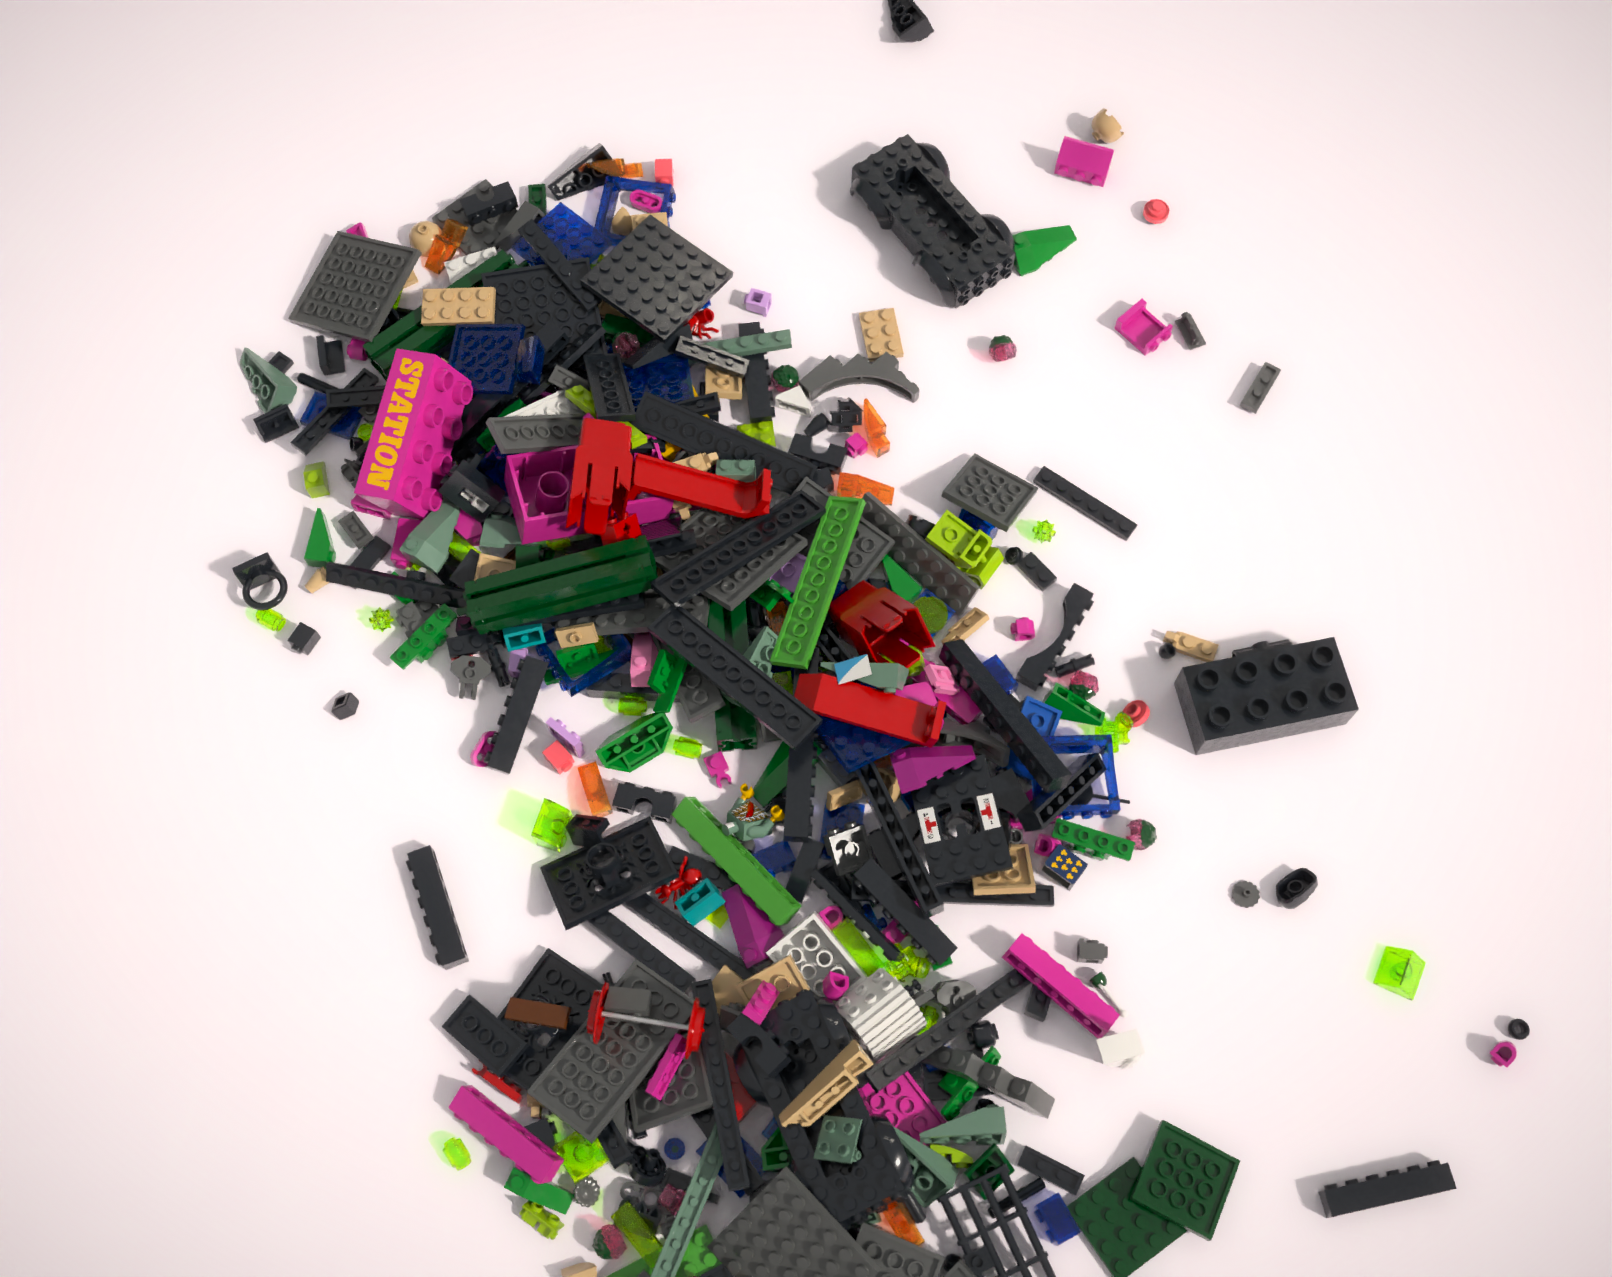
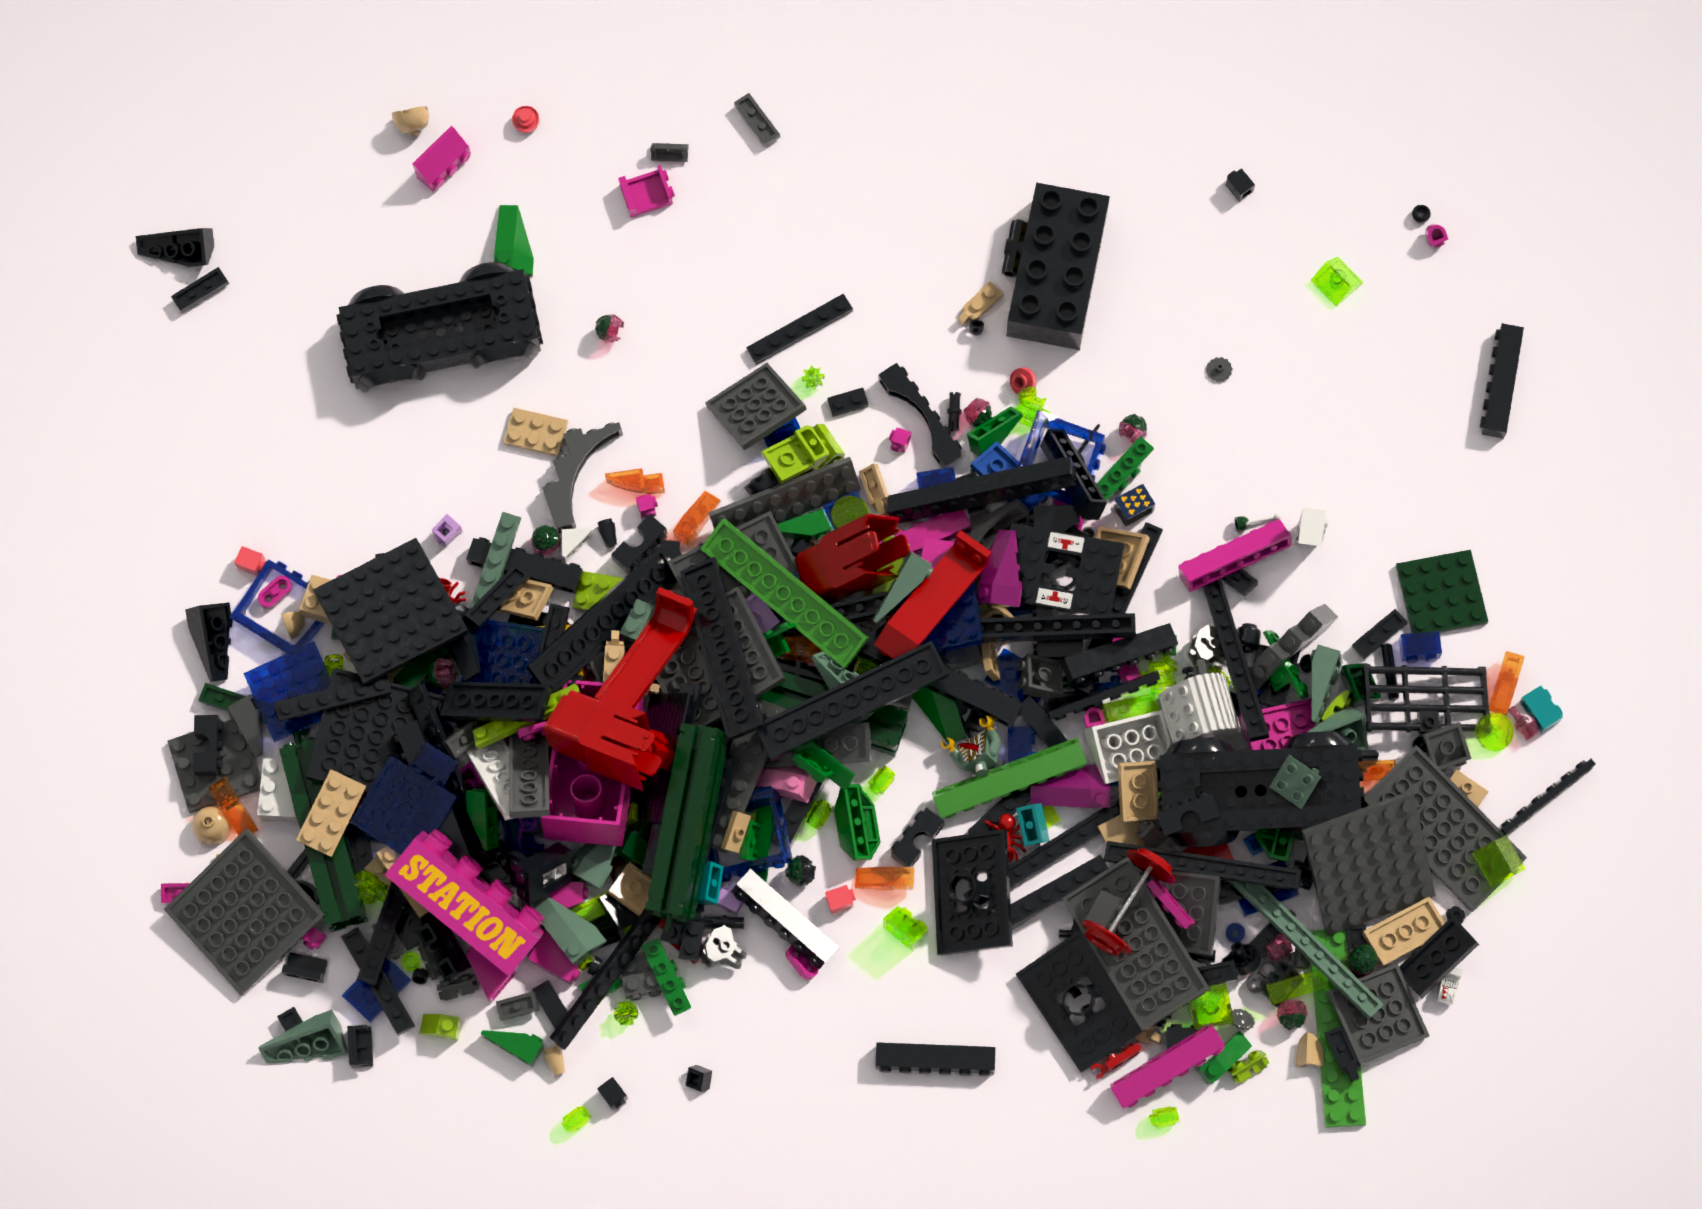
camera: 65 degrees left, 5 degrees up
black tile [232,552,288,610] -> none
black axle [297,372,340,394] -> none
black plate [441,994,530,1079] -> none
reddish brown tile [504,997,571,1030] -> none
lavender plate [546,717,585,758] -> none
black panel [565,814,610,848] -> none
clear orange slope [586,158,643,178] -> none
dark pink plate [703,751,732,789] -> none
dark pink plate [742,980,780,1025] -> none
tan wedge [779,1039,873,1127] -> none
dark pink plate [823,971,849,1001] -> none
black piece [830,397,863,433] -> none
sticker [834,654,872,684] -> none
bright pink plate [924,664,960,695] -> none
black plate [1005,547,1023,565] -> none
dark pink plate [1034,833,1062,857] -> none
dark grey brick [1077,938,1108,964] -> none
dark green plate [1130,1120,1240,1242] -> none
black piece [1276,868,1318,909] -> none
none -> black plate [171,267,229,313]
none -> piece [785,855,816,887]
none -> black brick [1225,168,1255,202]

